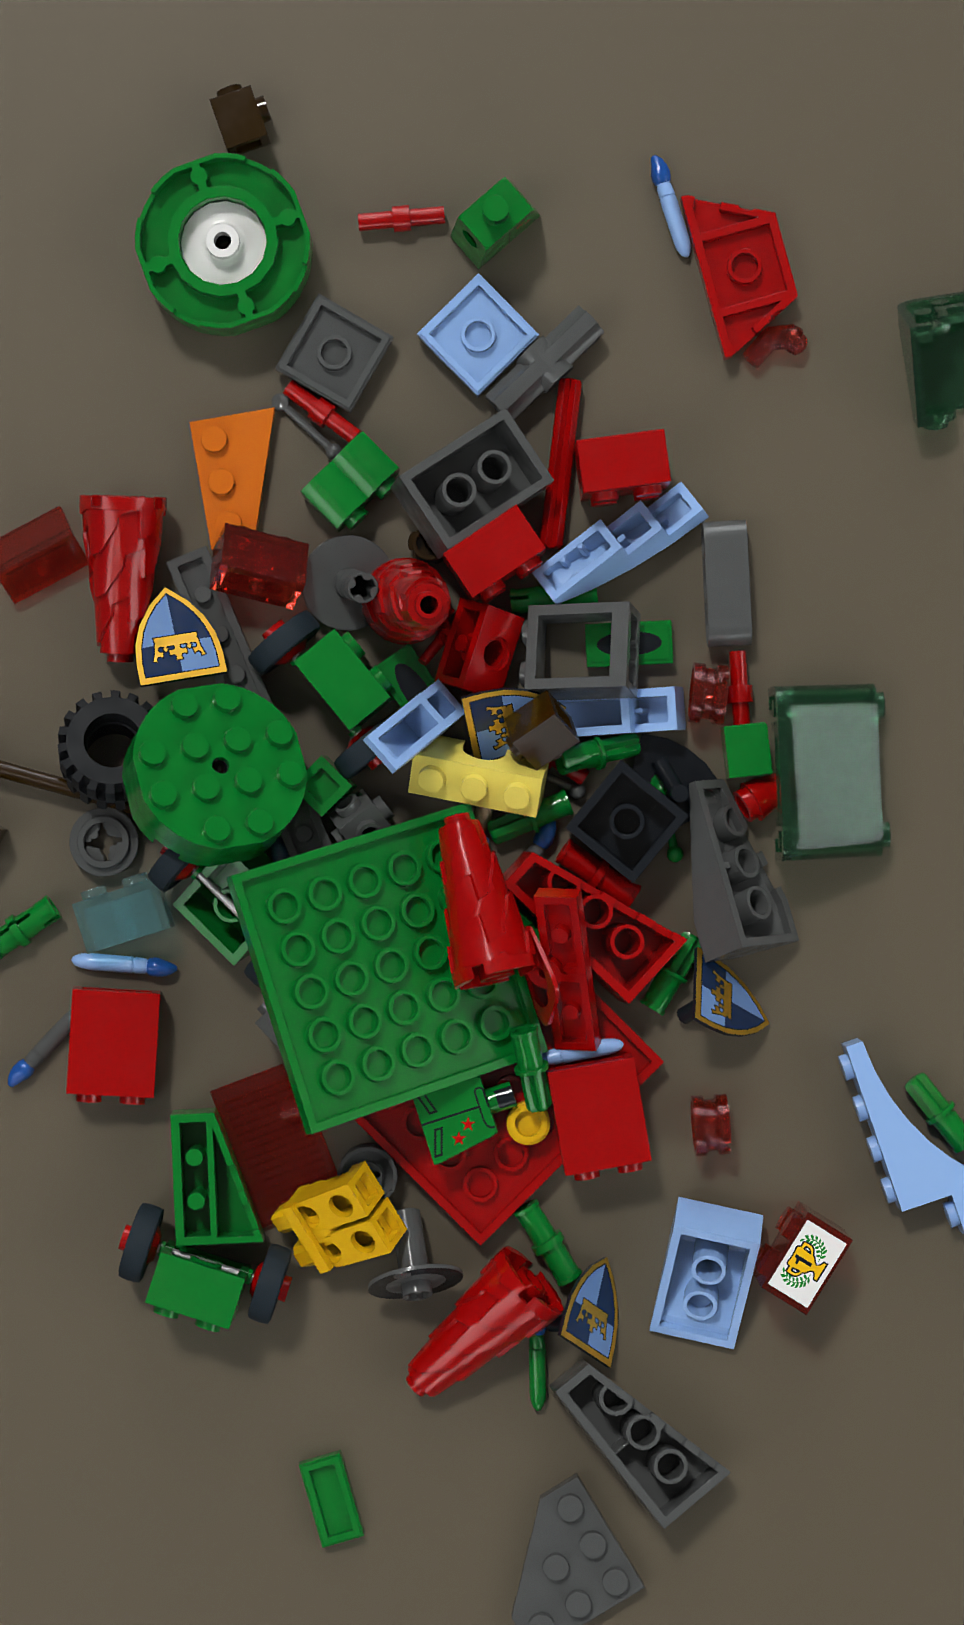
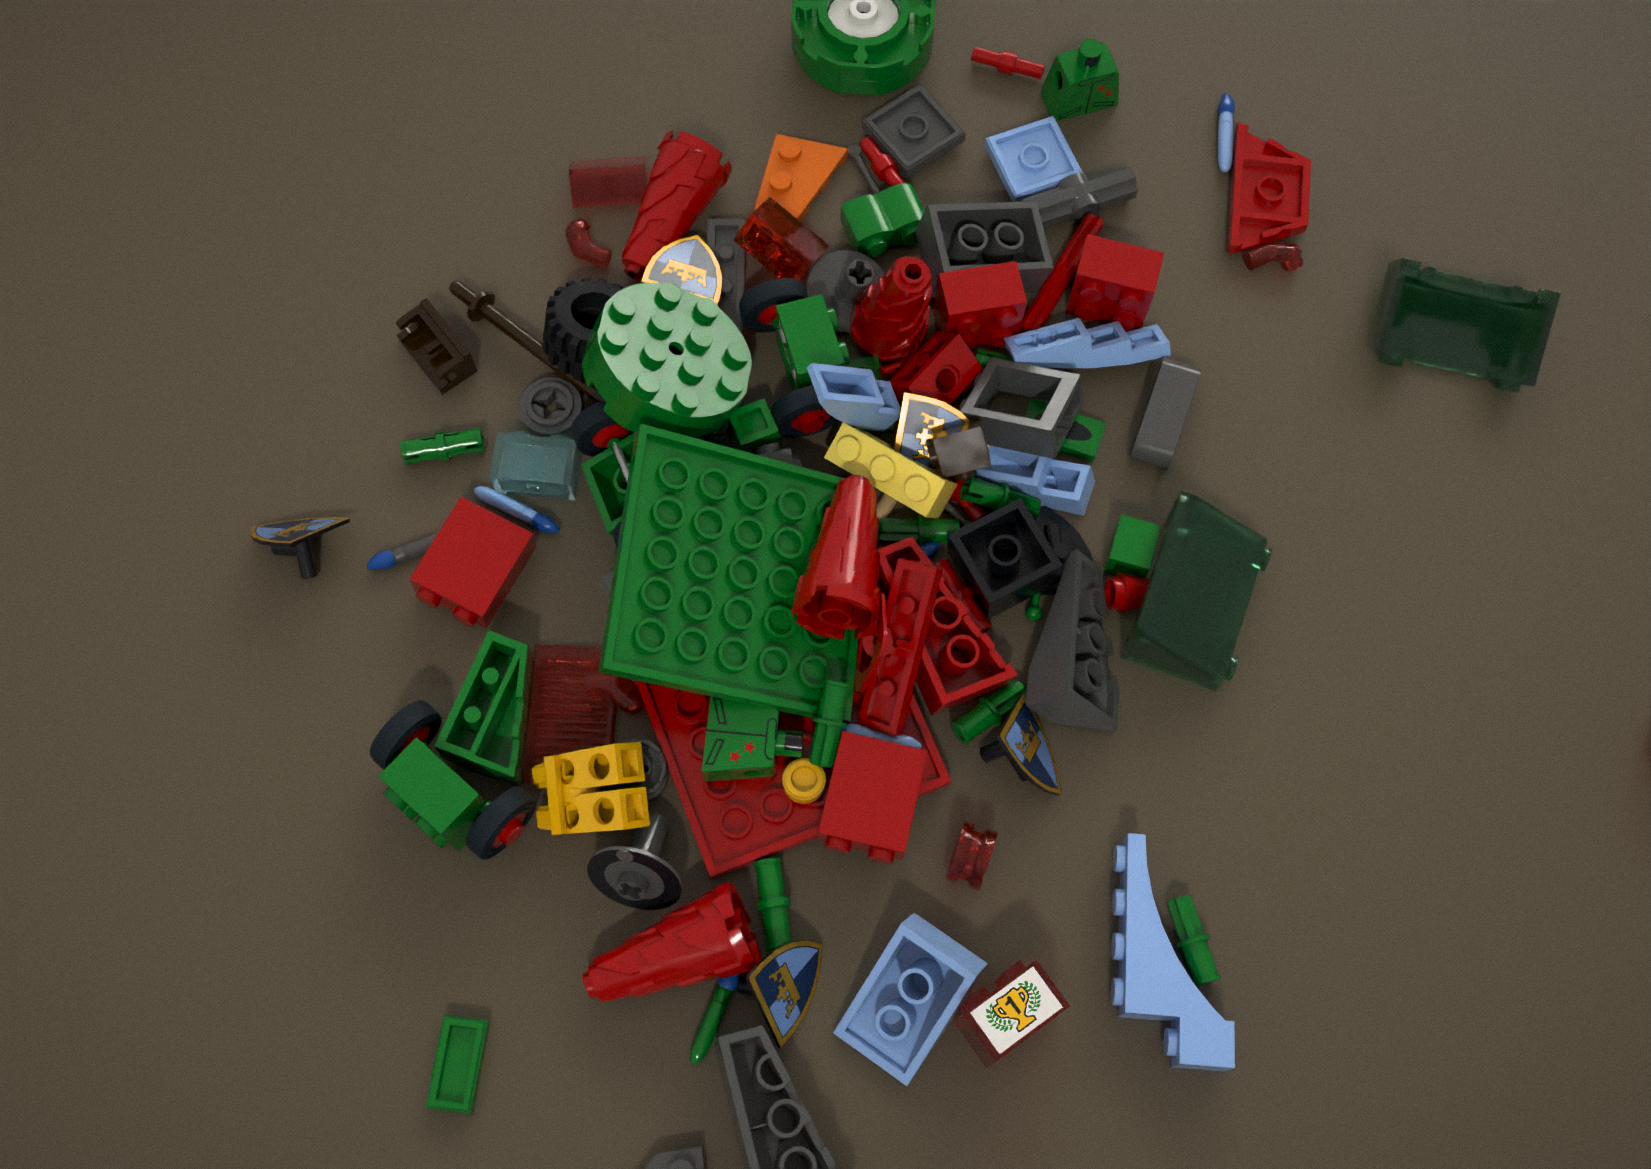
camera: 20 degrees right, 20 degrees down
clear red wheel [688,662,730,725] -> none
red bar [726,650,753,725] -> none
none -> clear red arm [565,219,612,268]

